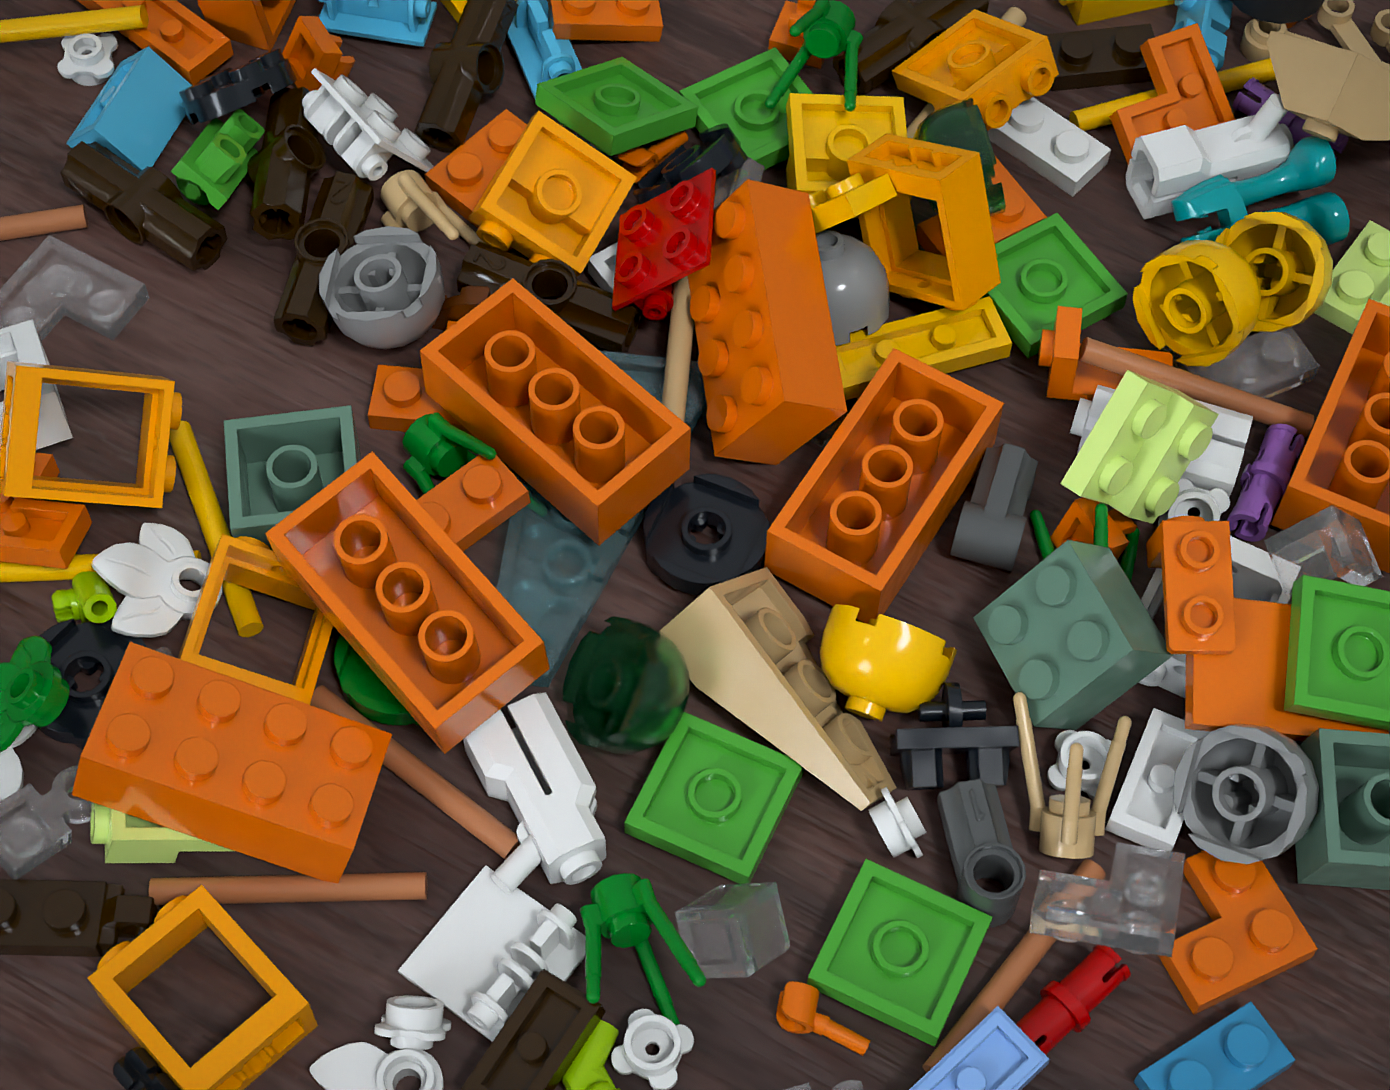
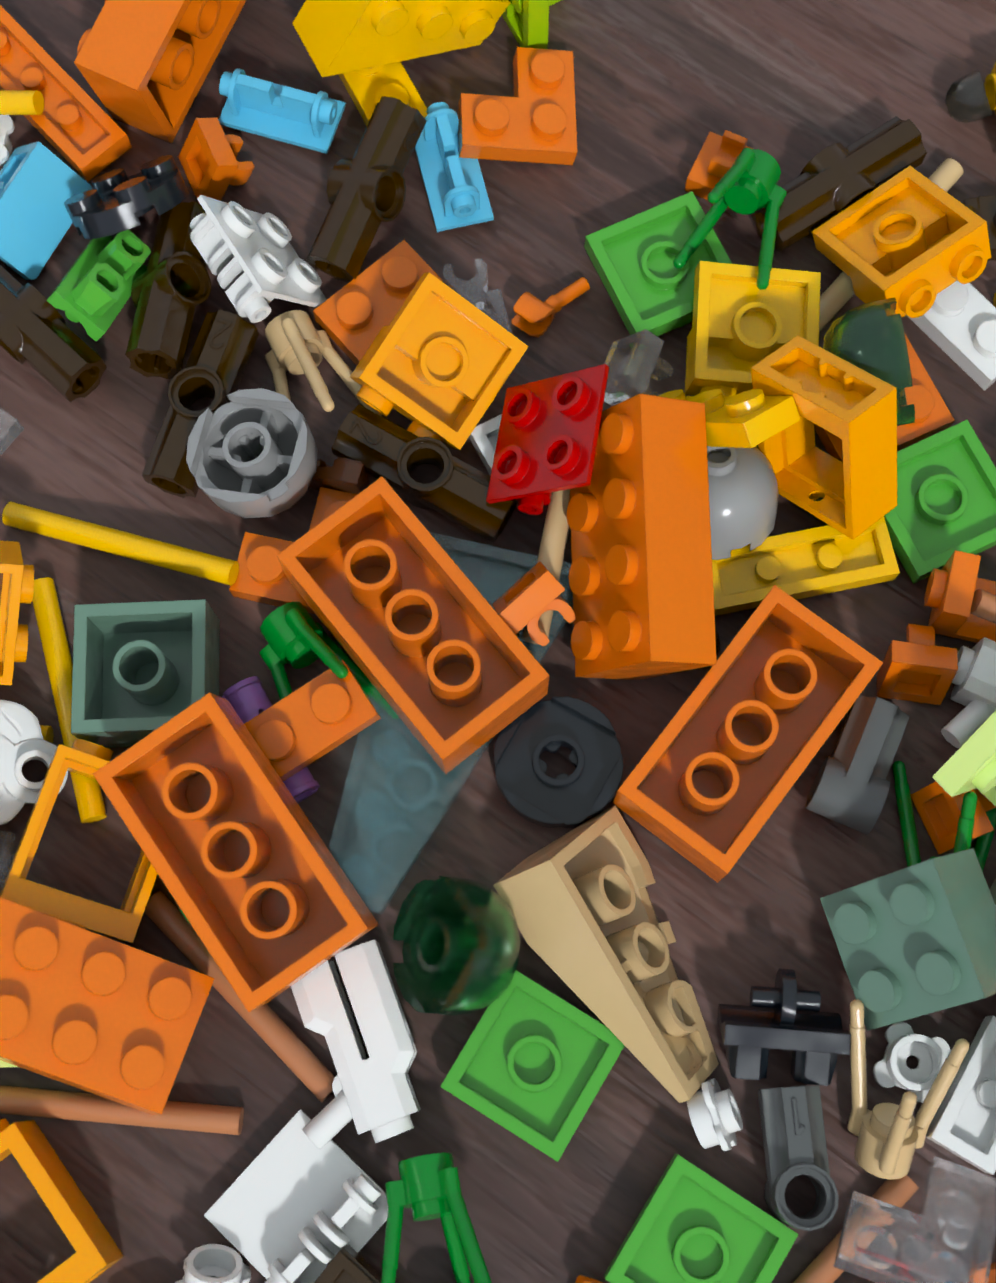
camera: 10 degrees right, 15 degrees up
bright green plate [535,57,698,156] -> none
black plate [633,124,748,204] -> none
clear panel [675,882,790,979] -> none
yellow cylinder [820,604,957,722] -> none
none -> yellow bar [2,502,239,586]
none -> orange tile [492,561,576,647]
none -> orange tile [877,623,958,705]

